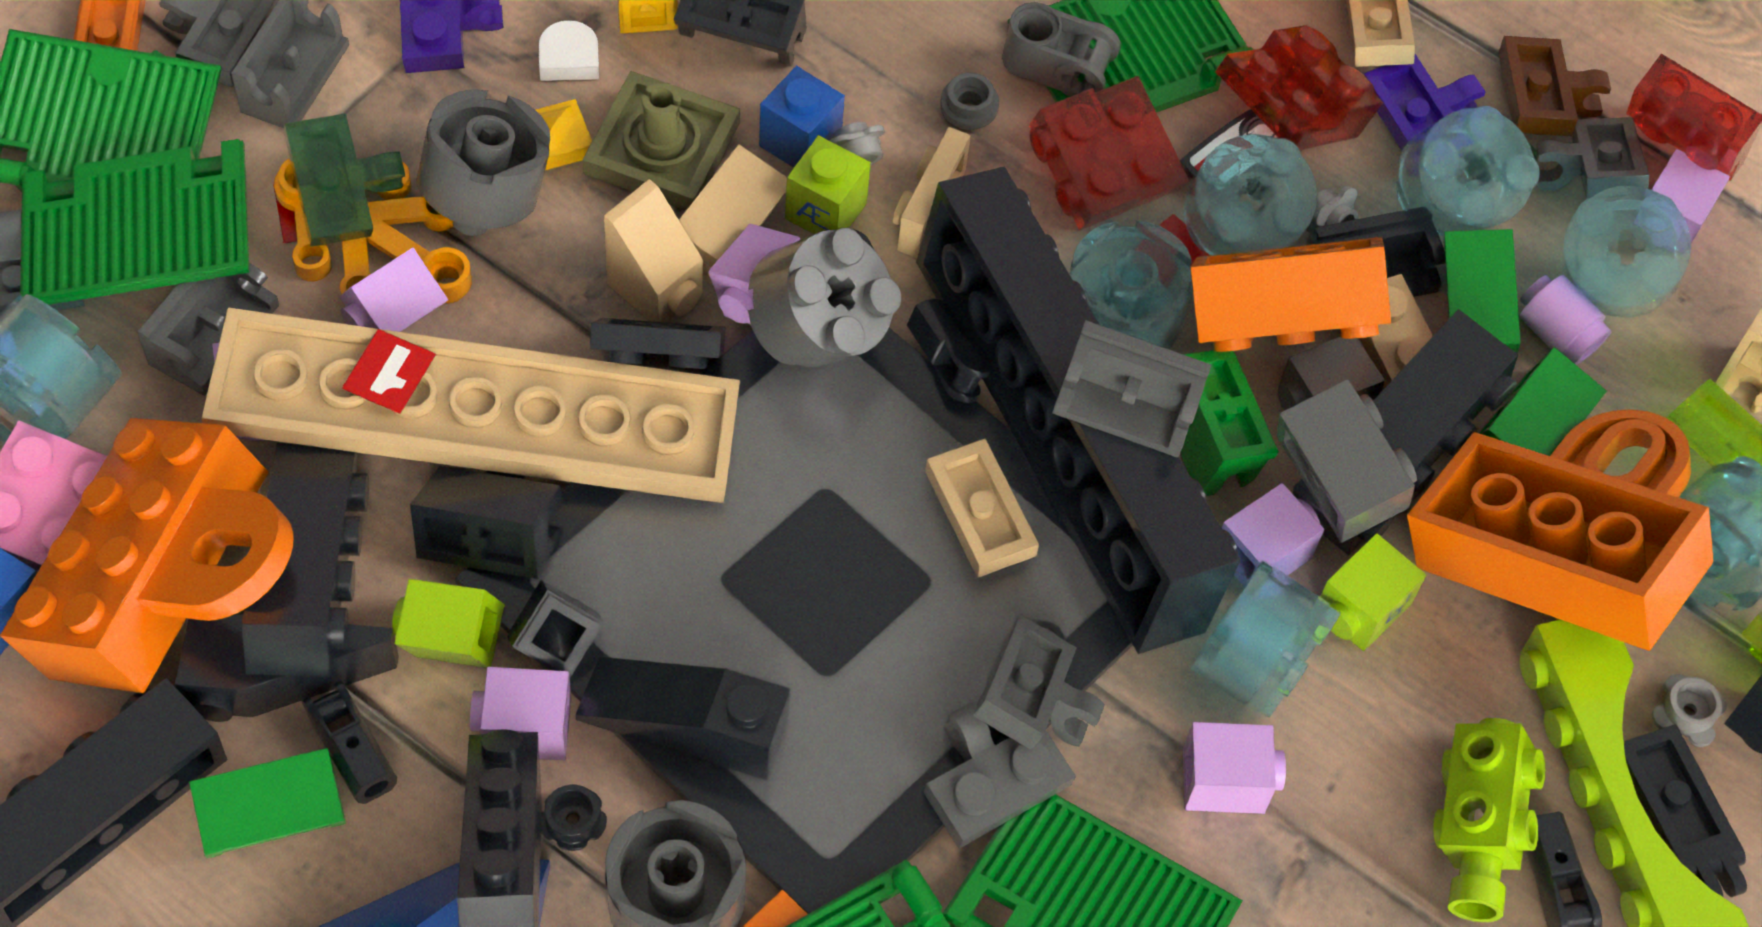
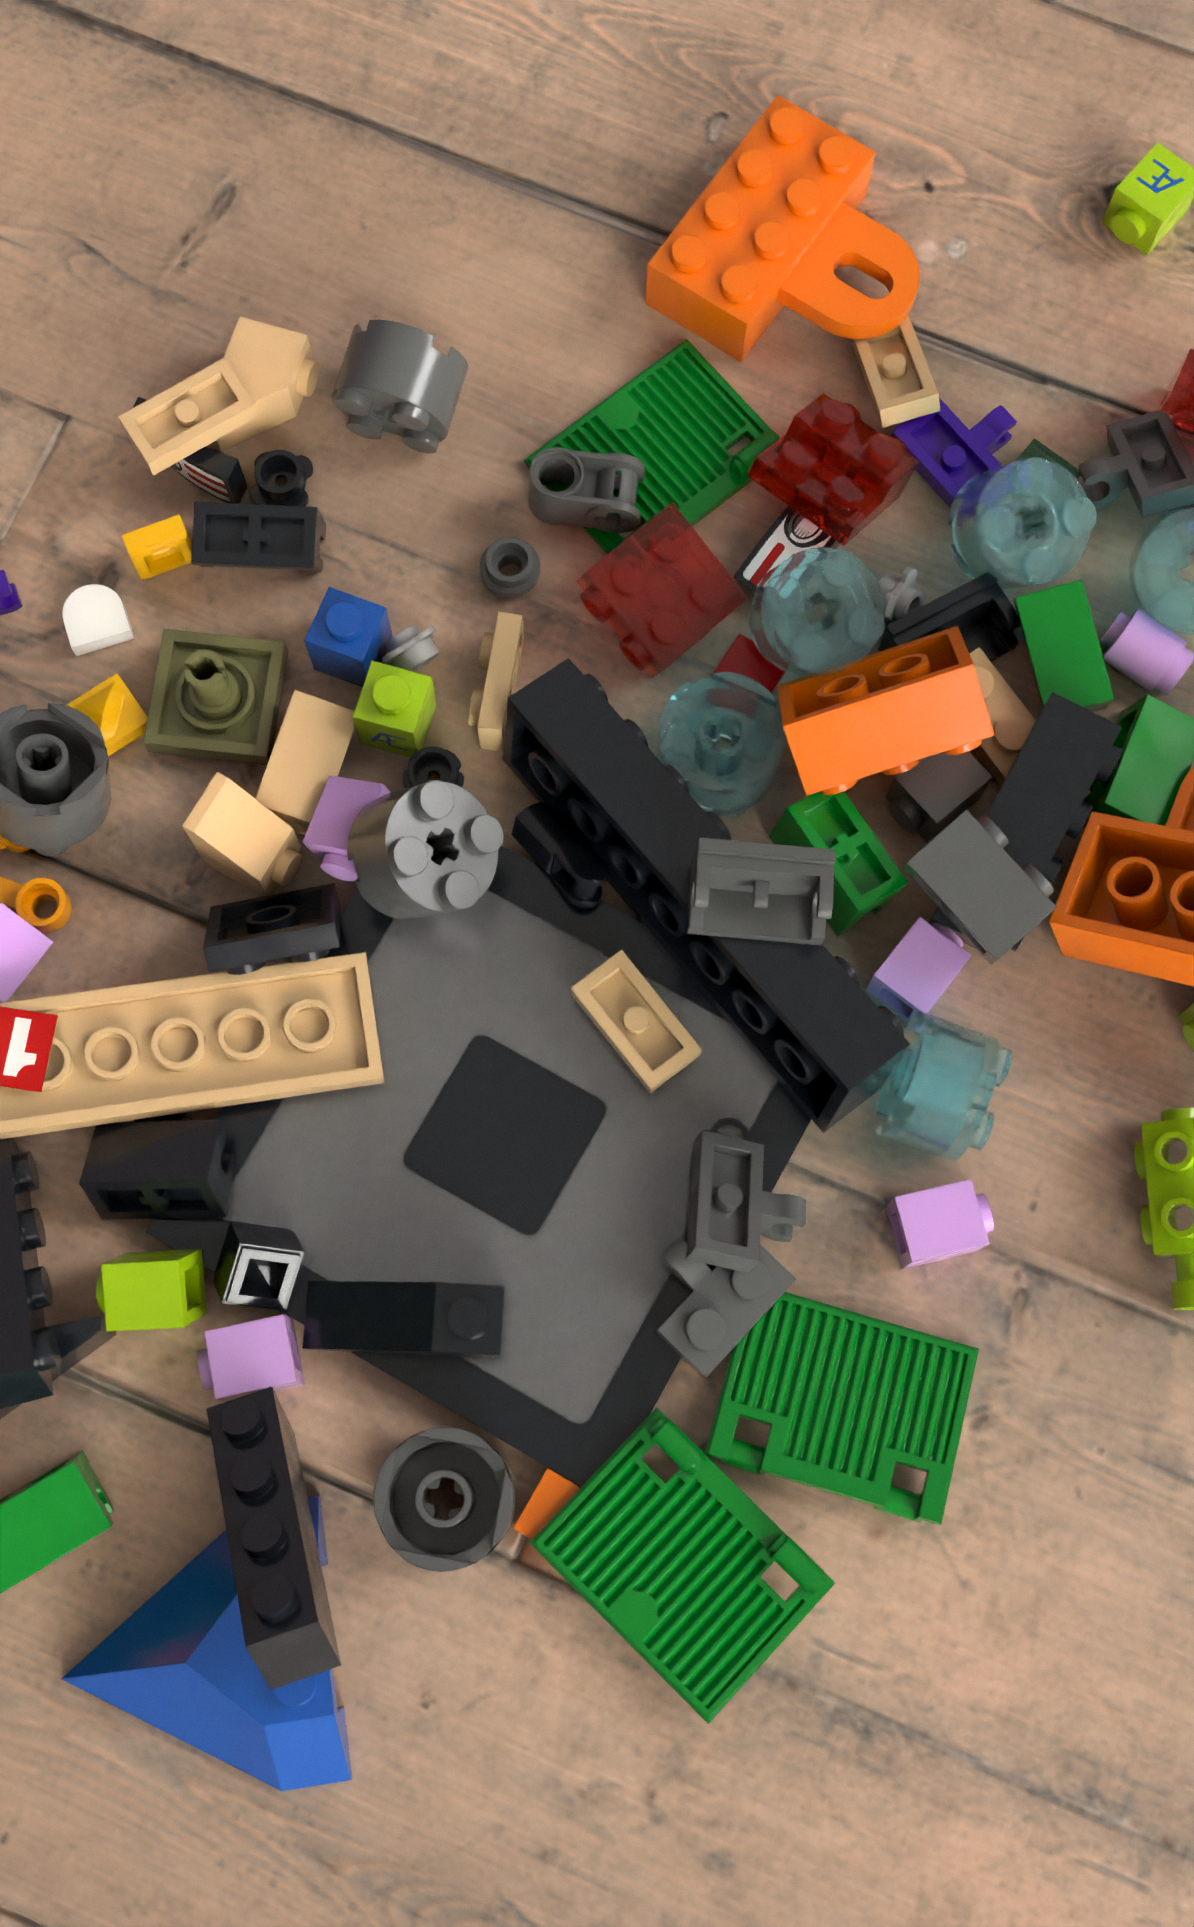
camera: 10 degrees left, 15 degrees up
black bar [301,681,397,804] -> none
black plate [541,784,607,851] -> none
lime brick [1315,533,1427,652] -> none
reddish brown plate [1498,36,1611,137] -> none

